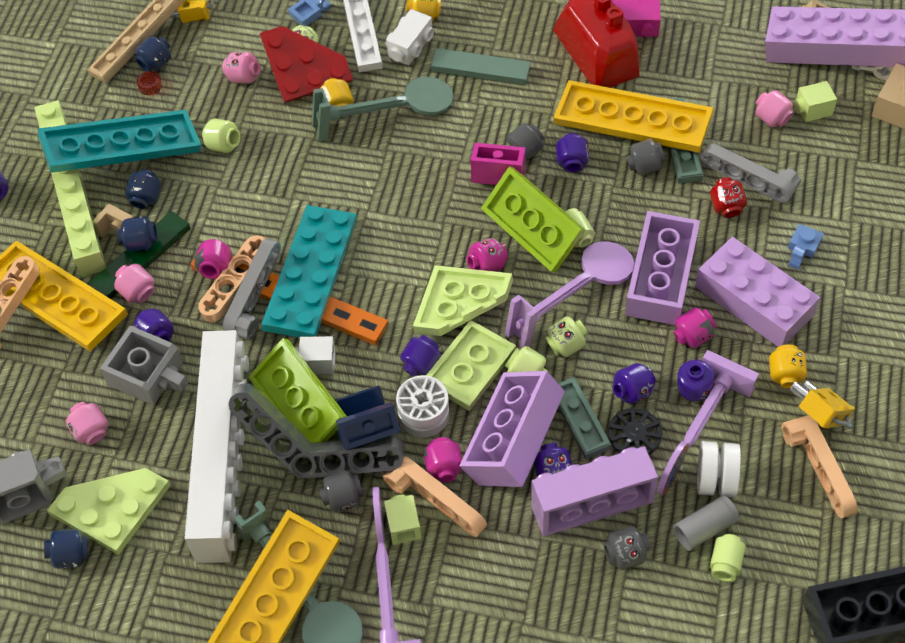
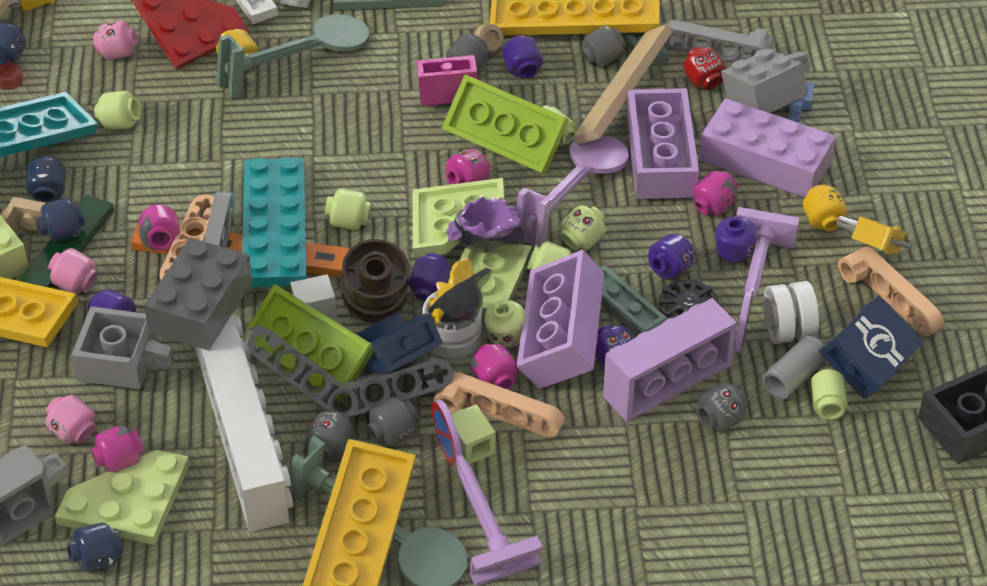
camera: 20 degrees left, 10 degrees down
none -> dark pink head [90,425,144,473]
none -> dark grey brick [144,238,253,351]
none -> dark grey head [305,411,355,462]
none -> yellowish green head [324,188,371,231]
none -> dark brown wheel [341,239,409,323]
none -> black hair [428,258,492,326]
none -> medium lavender hair [446,196,524,253]
none -> tan tile [475,24,503,53]
none -> yellowish green head [484,300,526,348]
none -> tan tile [573,24,672,145]
none -> light grey hinge [721,49,810,113]
none -> dark blue panel [819,295,924,399]

